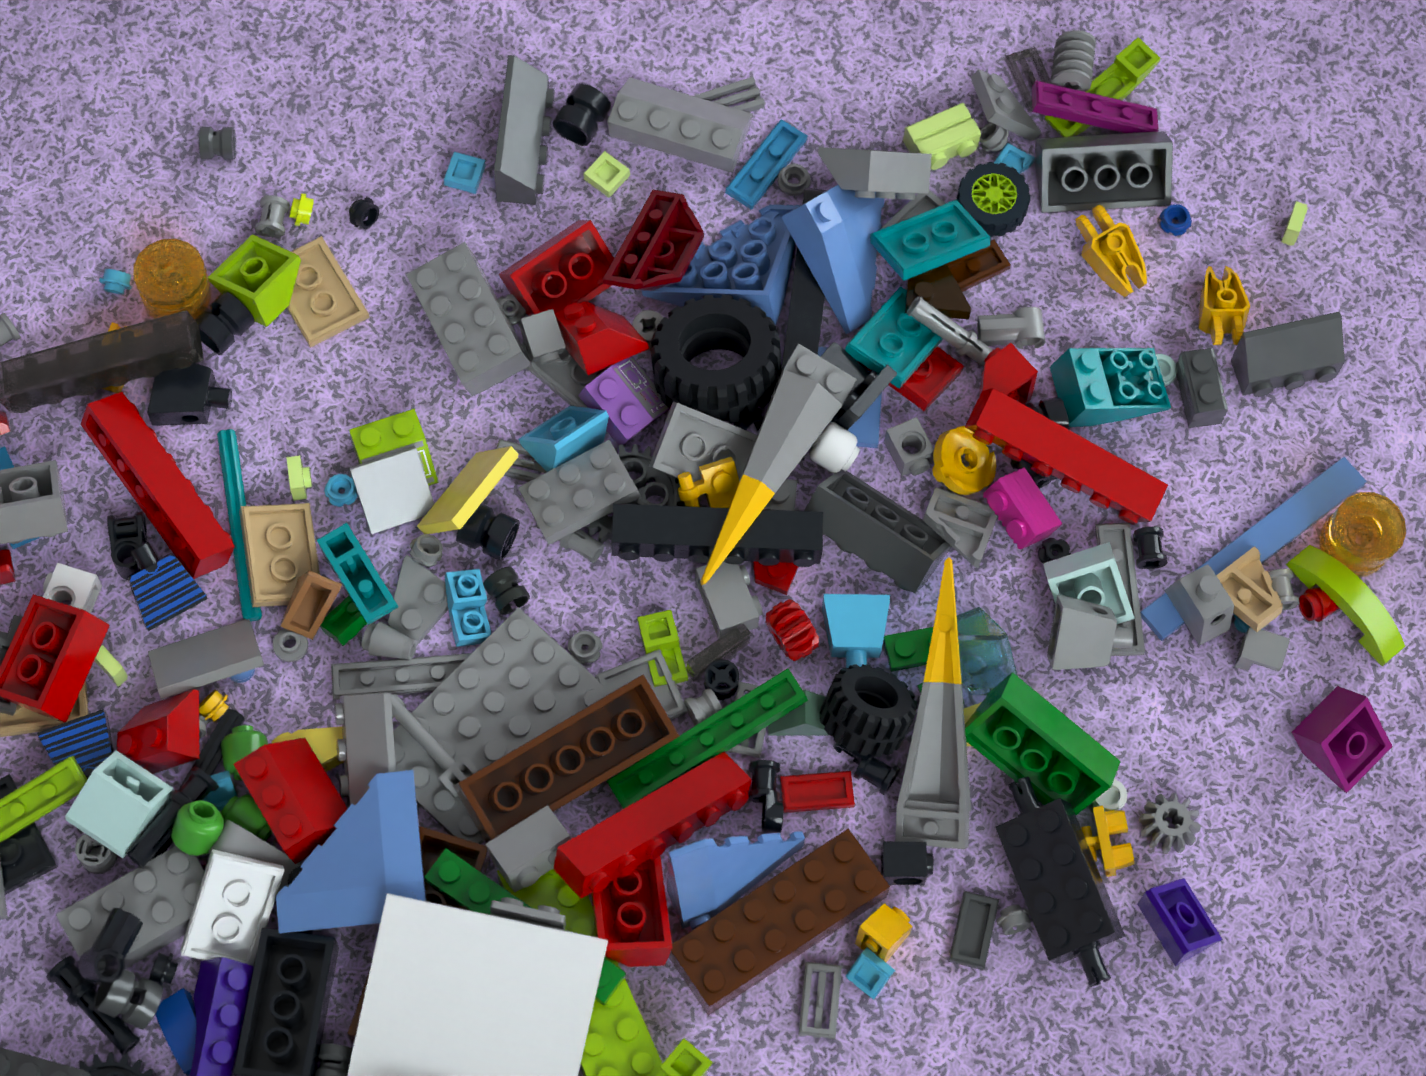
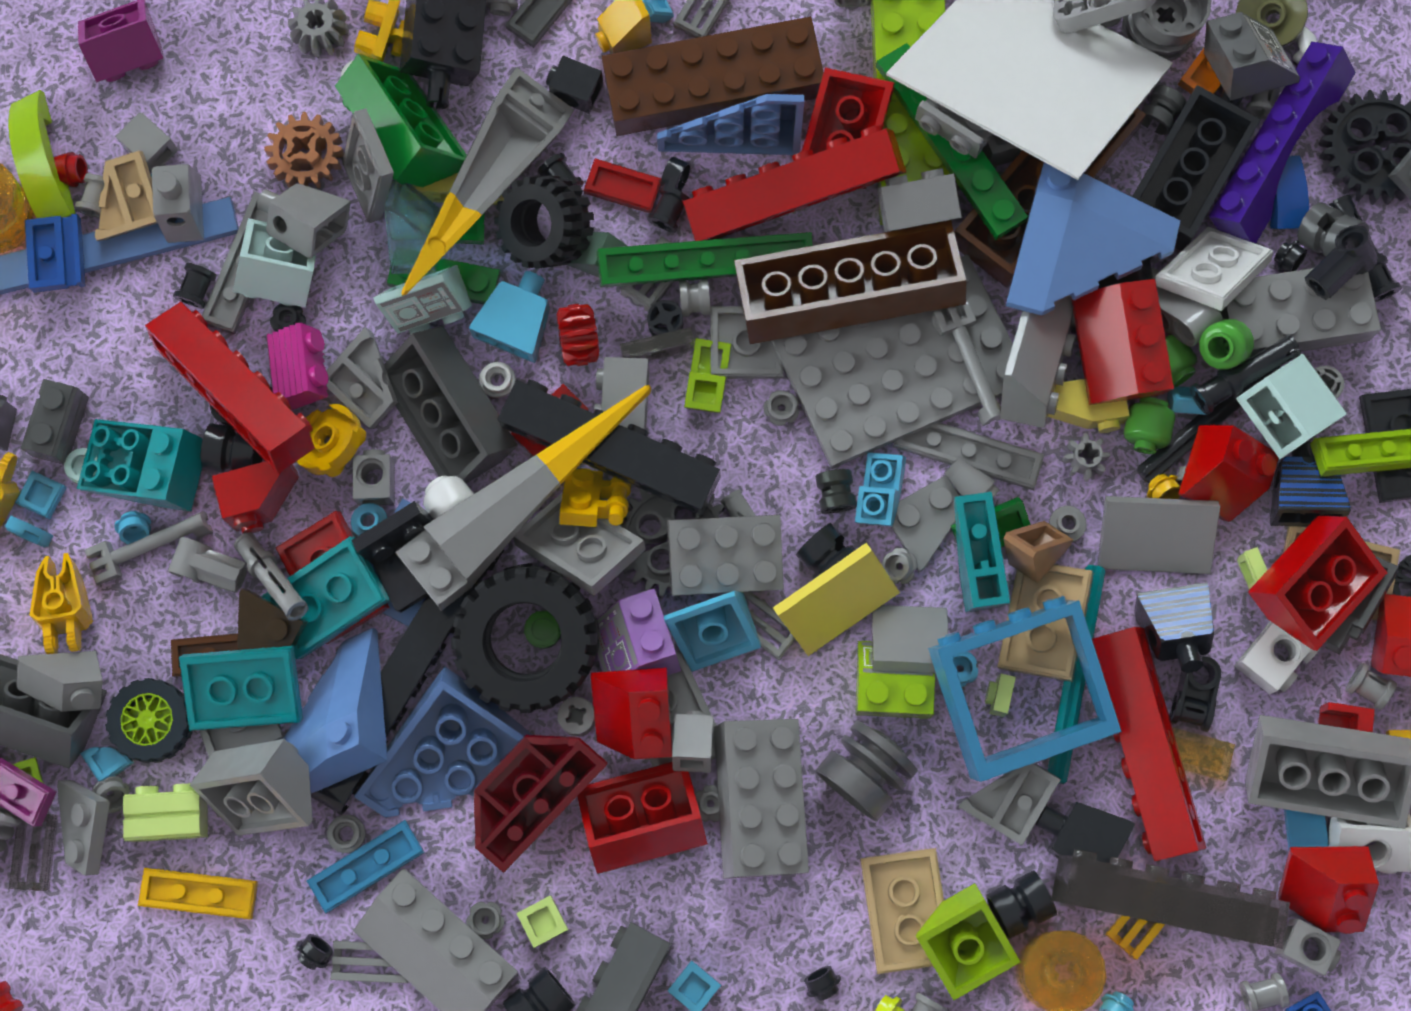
camera: 150 degrees left, 10 degrees up
none -> medium azure tile [5,515,53,548]
none -> medium azure tile [15,471,67,519]
none -> light grey slope [17,651,103,712]
none -> blue plate [25,214,86,293]
none -> light grey hinge [85,511,213,585]
none -> medium azure plate [114,511,151,544]
none -> yellow tile [138,868,258,919]
none -> nougat gear [264,112,344,189]
none -> black plate [296,934,333,970]
none -> light grey tile [342,108,394,224]
none -> medium azure plate [351,503,388,536]
none -> light aqua slope [373,265,472,335]
none -> light grey plate [466,902,504,940]
none -> white plate [479,362,516,398]
none -> flat silver wheel [815,720,918,822]
none -> dark azure window [928,596,1122,782]
none -> light grey wing [959,763,1061,845]
none -> light grey gear [1062,433,1110,482]
none -> clear yellow tile [1172,727,1235,782]

